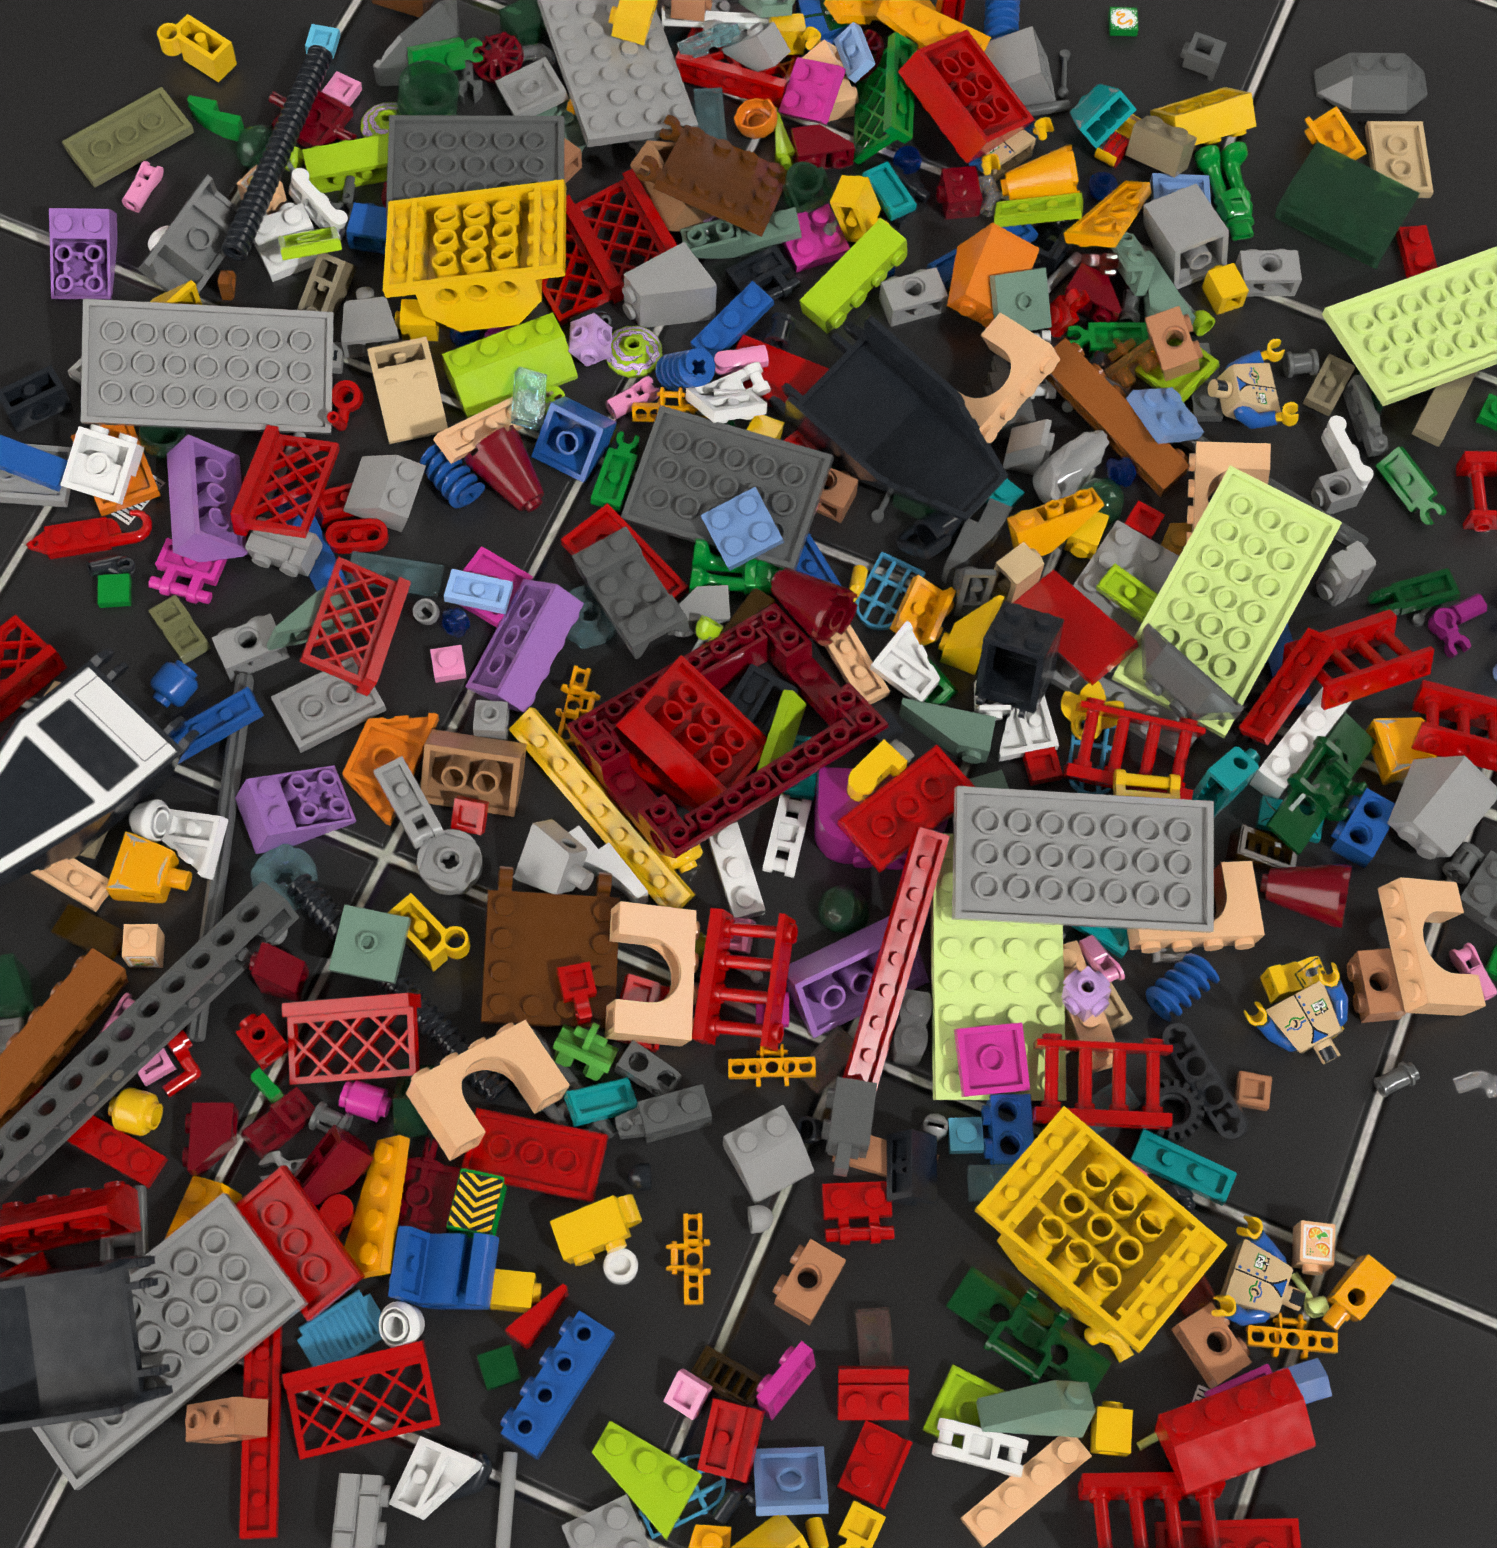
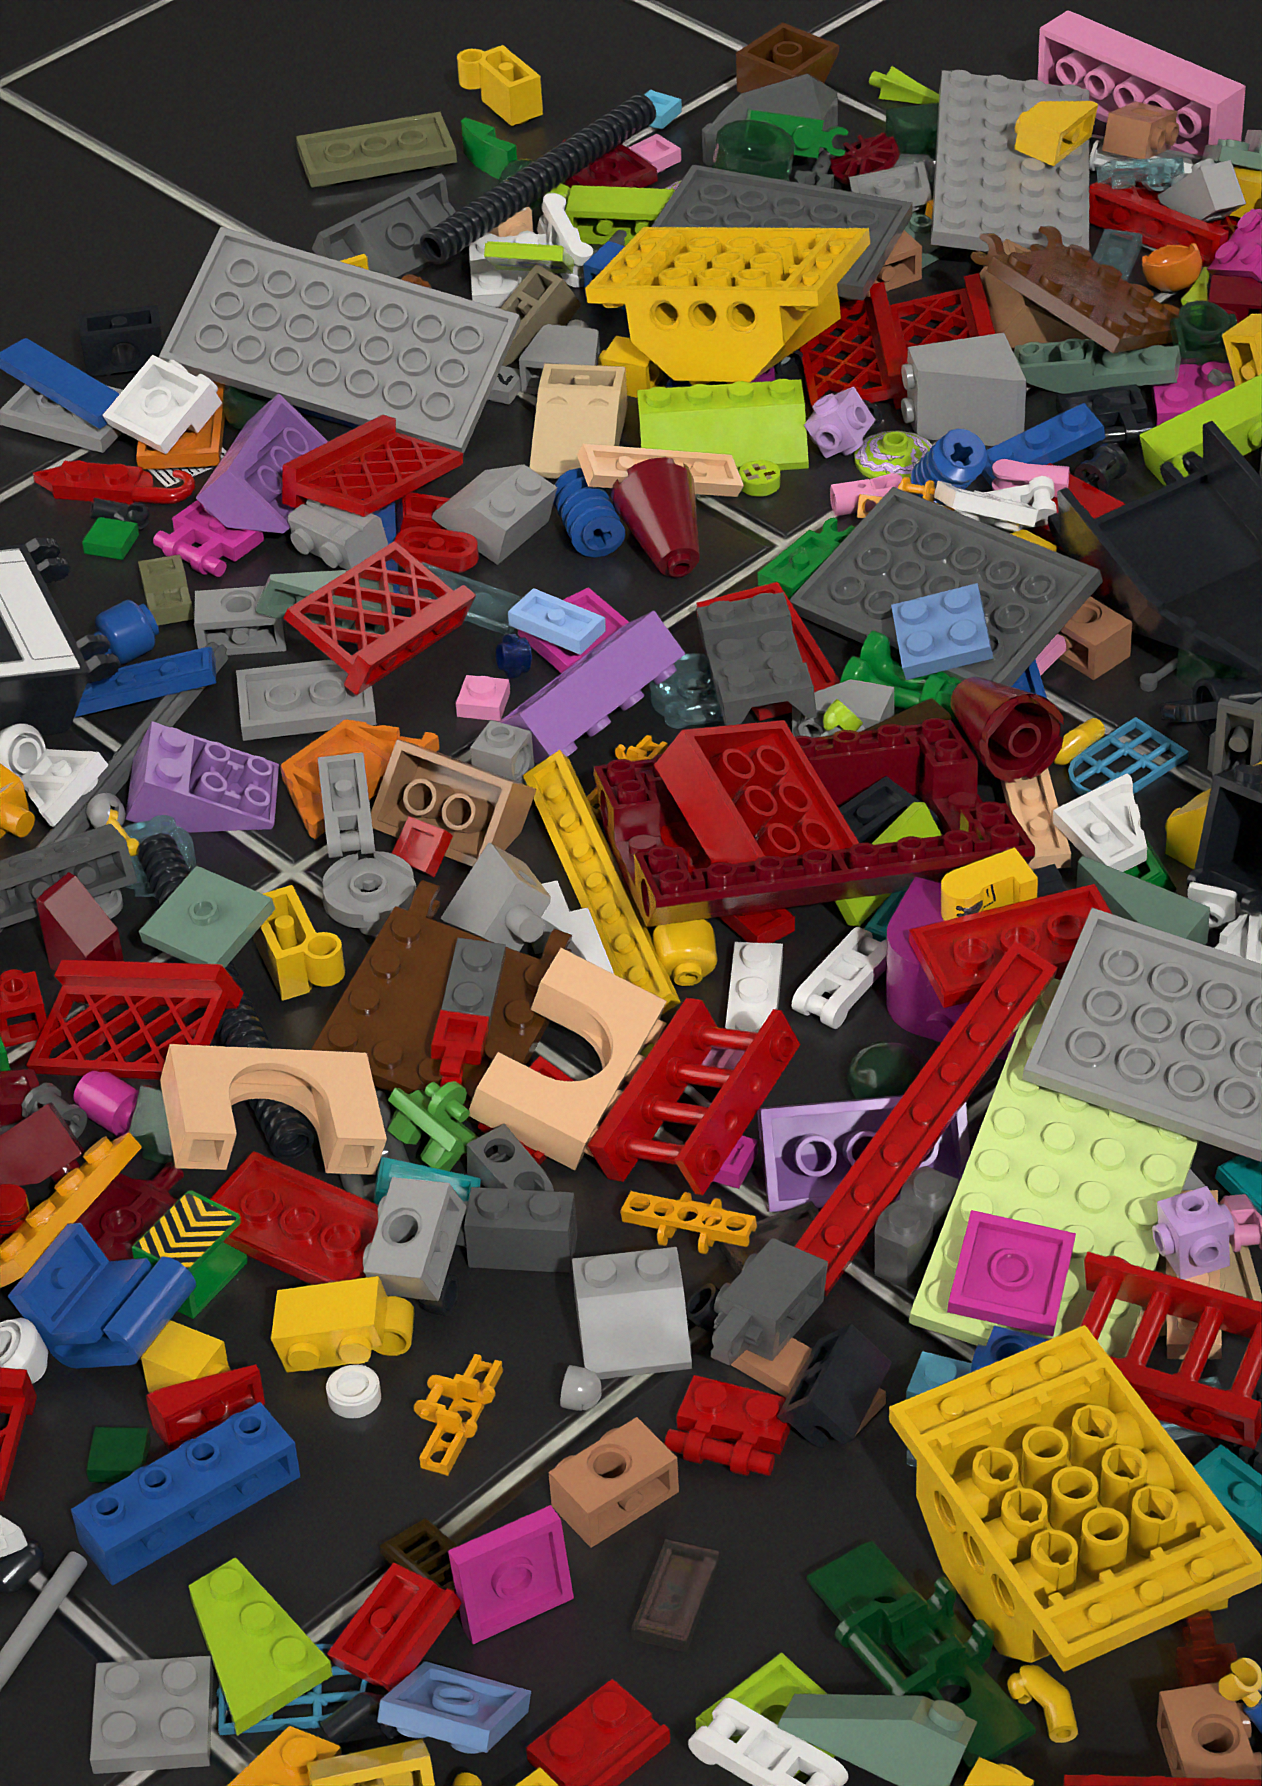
camera: 30 degrees right, 25 degrees down
medium lavender slope [49,208,117,300] -> none
bright pink bar [122,161,164,213] -> none
red plate [327,380,363,431] -> none
light grey hinge [413,598,439,625] -> none
clear light blue plate [511,366,547,431] -> none
blue slope [531,396,617,483] -> none
bright pink plate [663,1368,712,1420] -> none
red plate [837,1366,909,1420] -> none
light orange bracket [890,575,956,646] -> none
light grey hinge [921,1113,949,1142] -> none
none -> light grey hinge [86,793,140,856]
none -> light grey brick [363,1177,466,1301]
none -> dark grey plate [441,938,506,1034]

